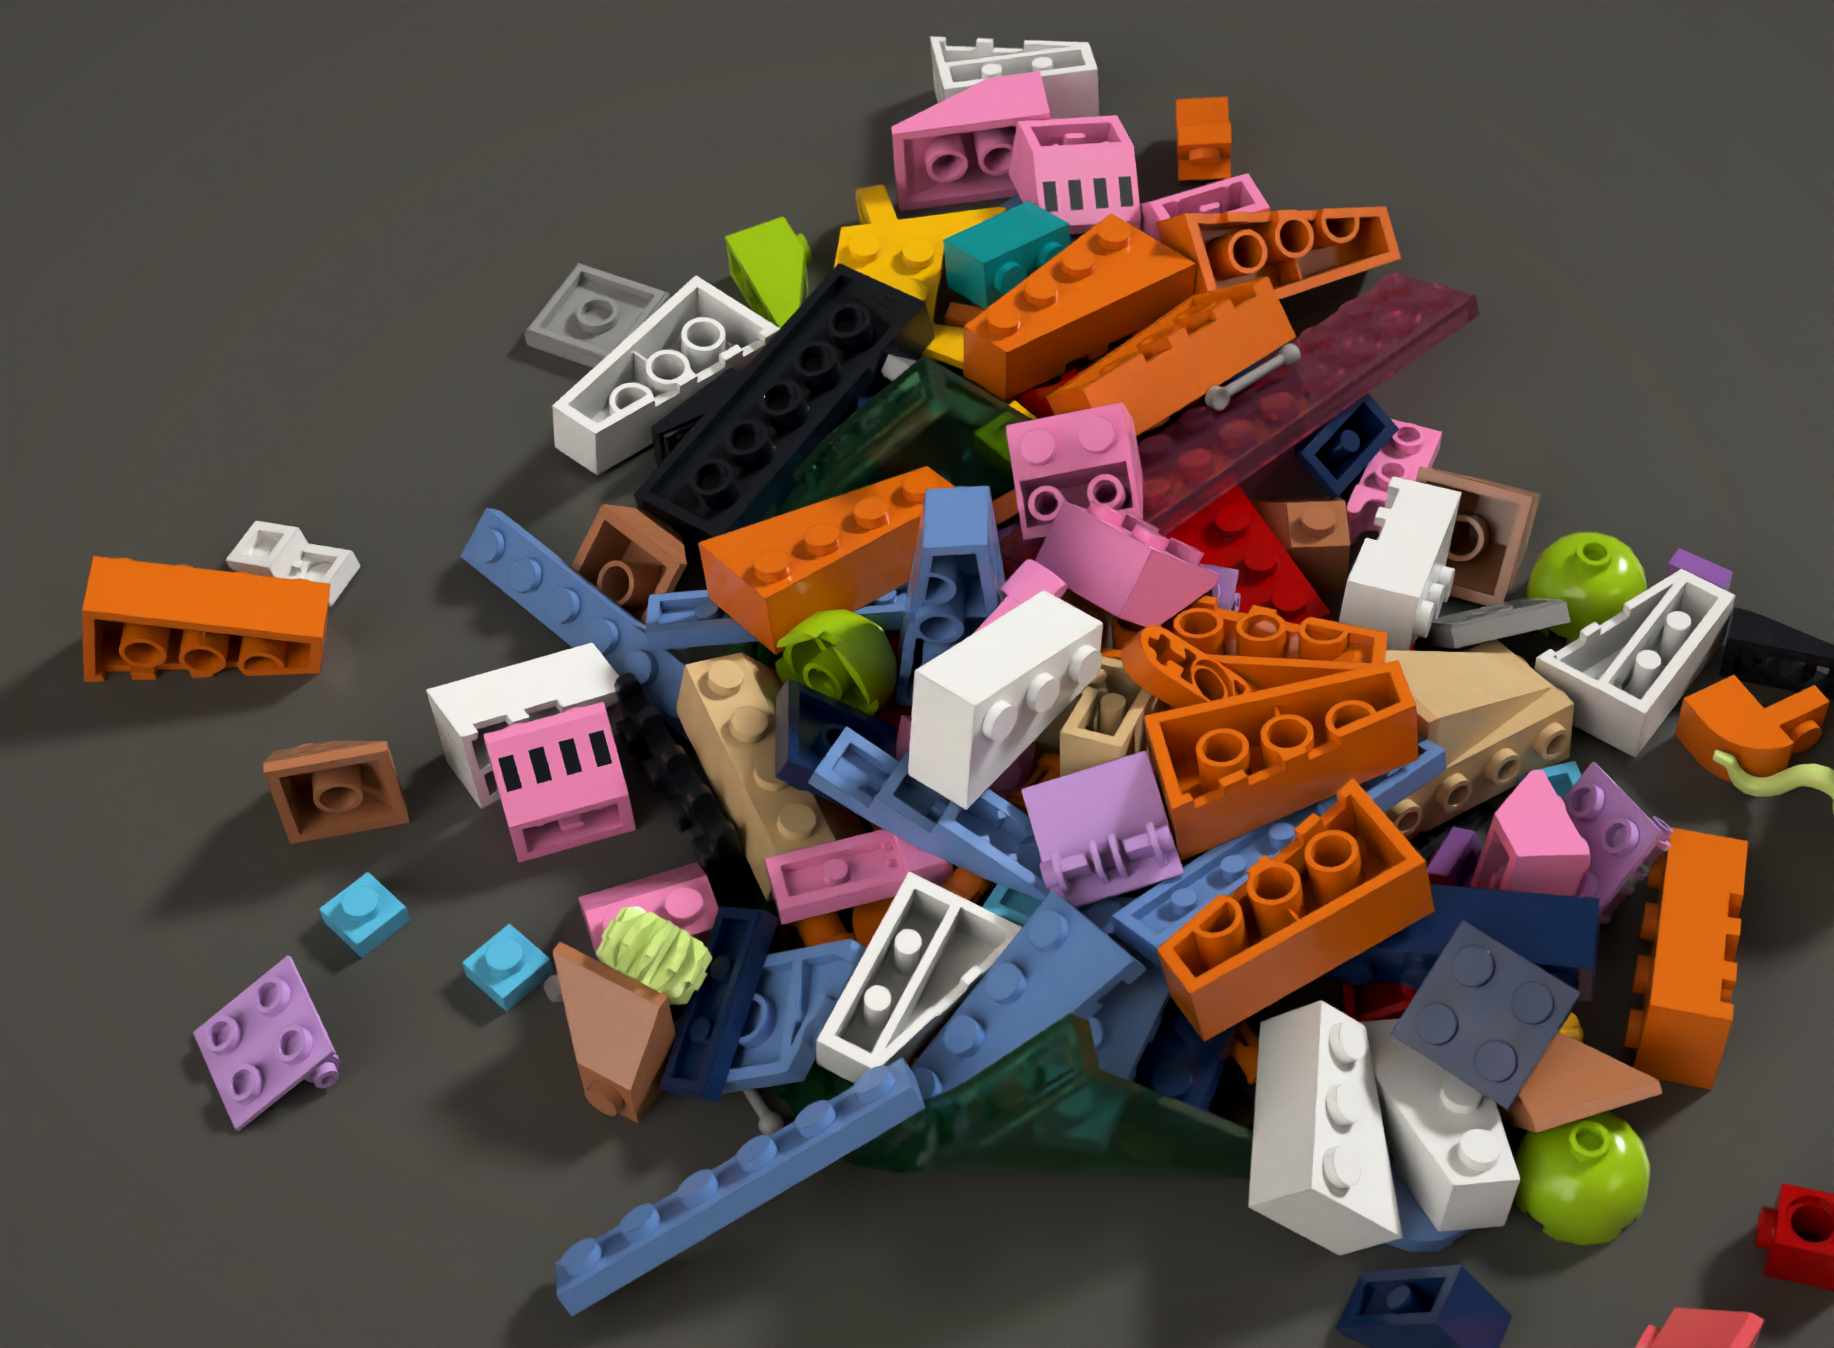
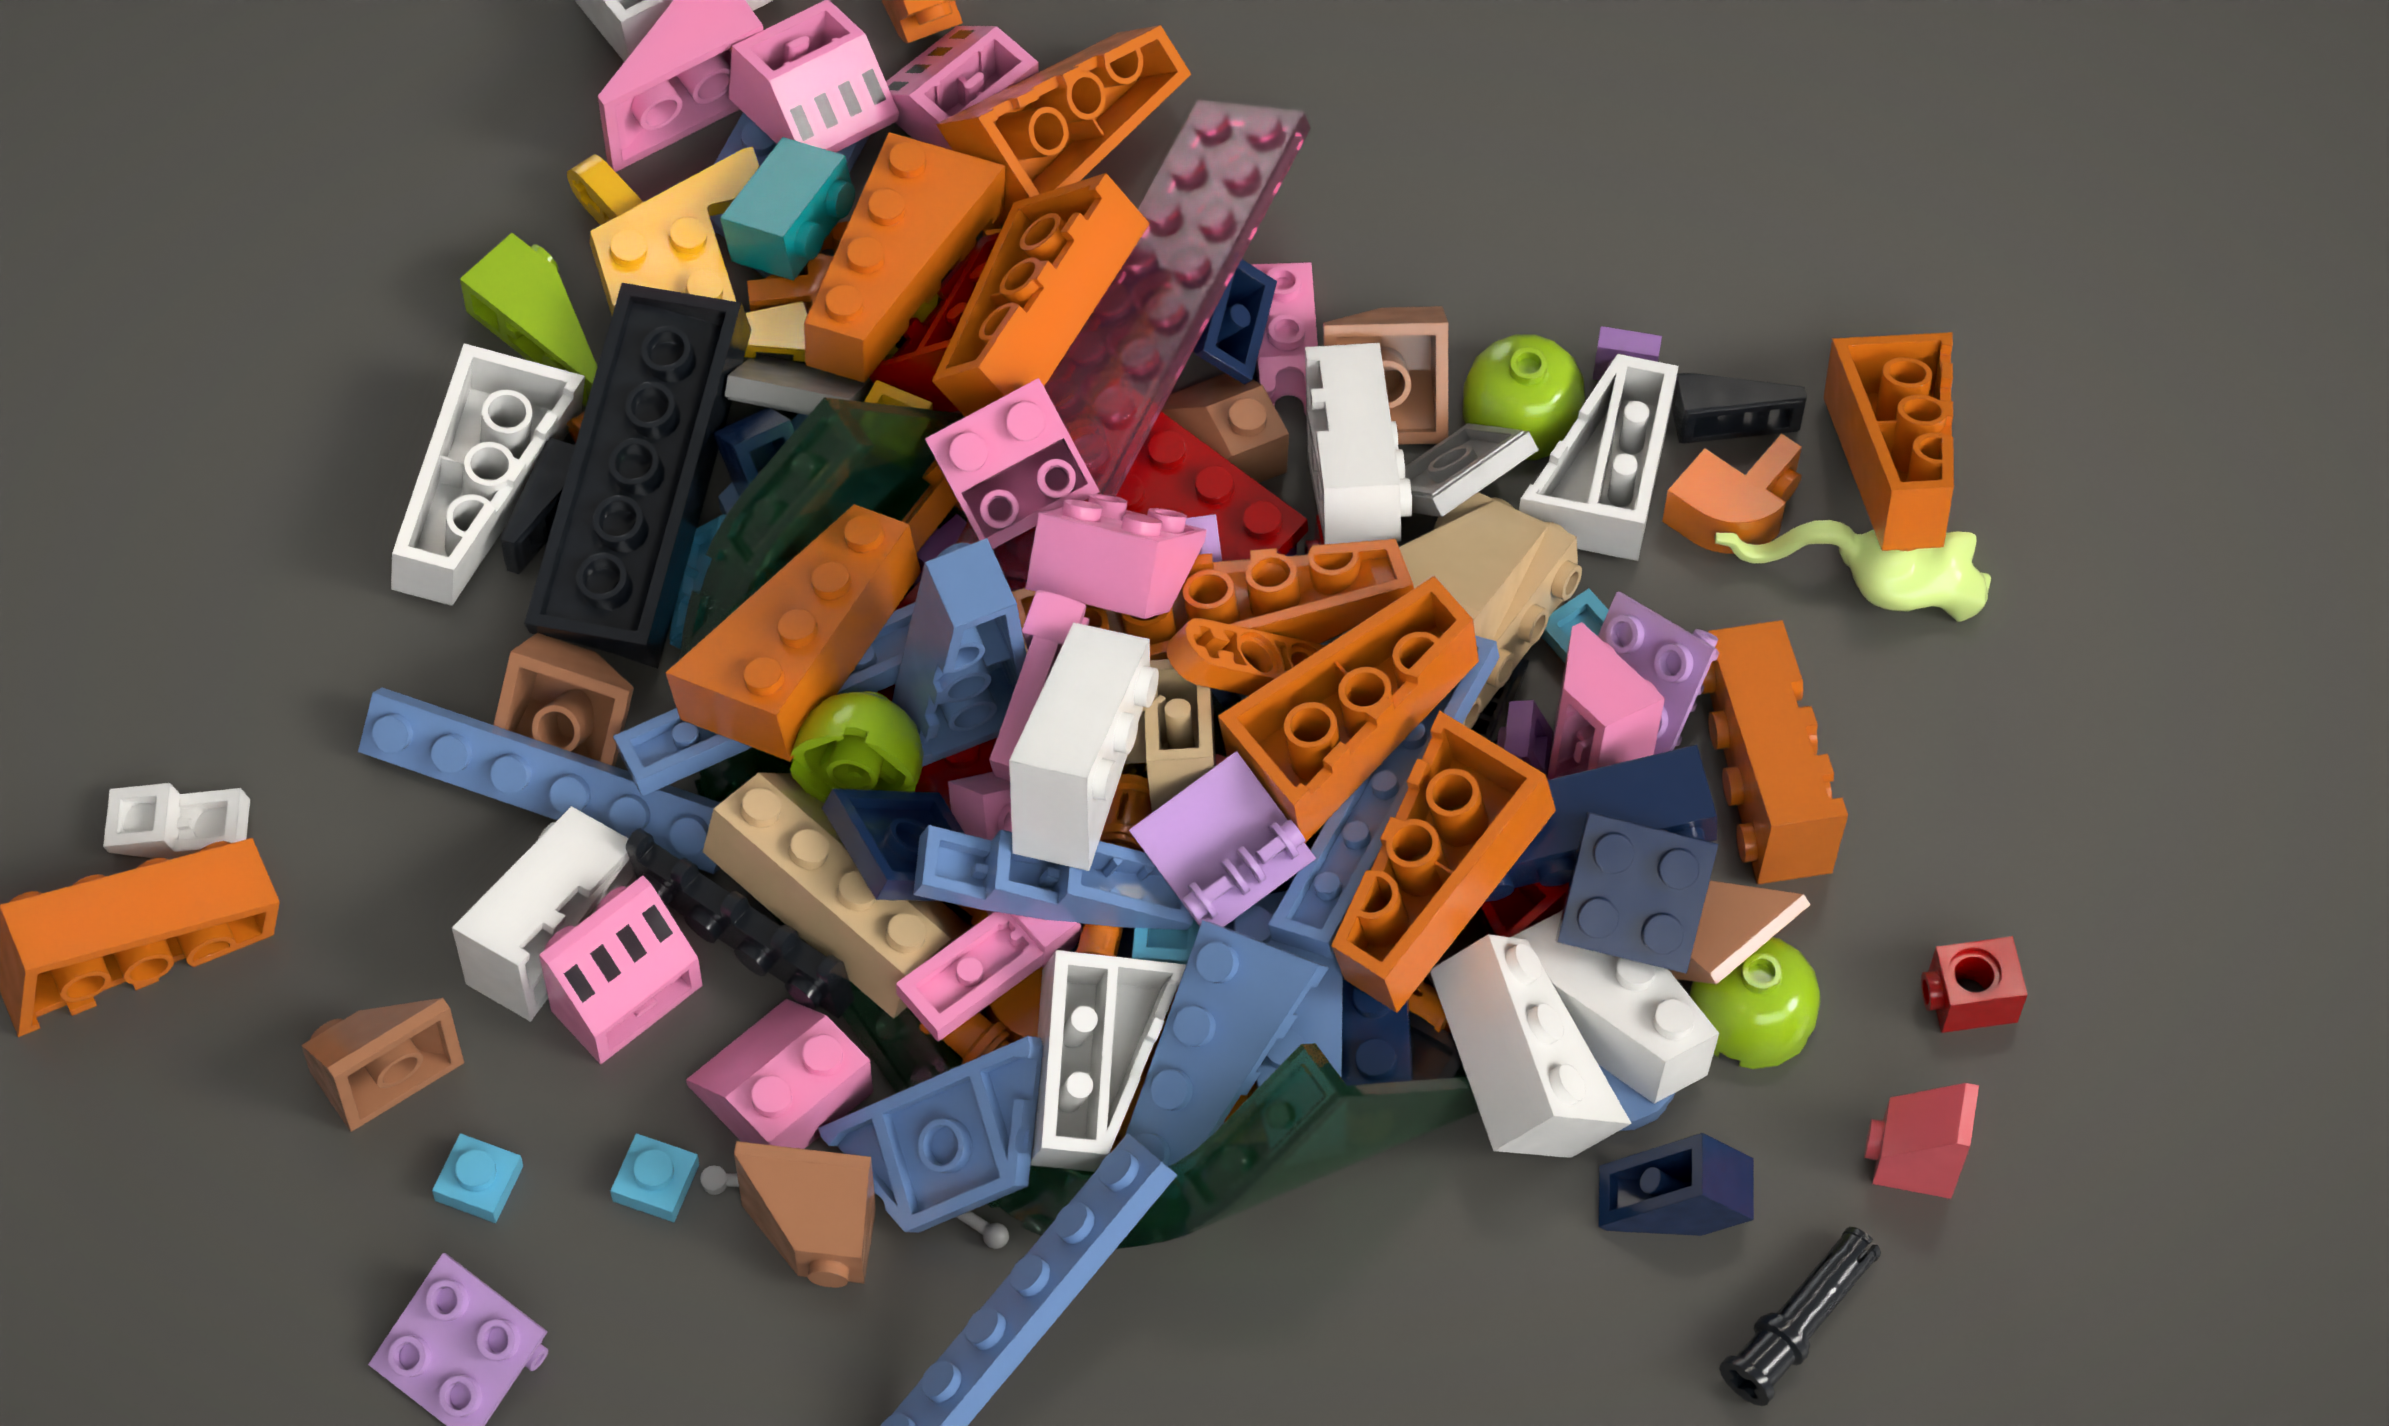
camera: 30 degrees left, 10 degrees up
light grey tile [524,263,670,368] -> none
yellowish green gear [596,906,713,1005] -> none
dark blue tile [659,906,779,1103] -> none
light grey hinge [1205,344,1301,410] -> none

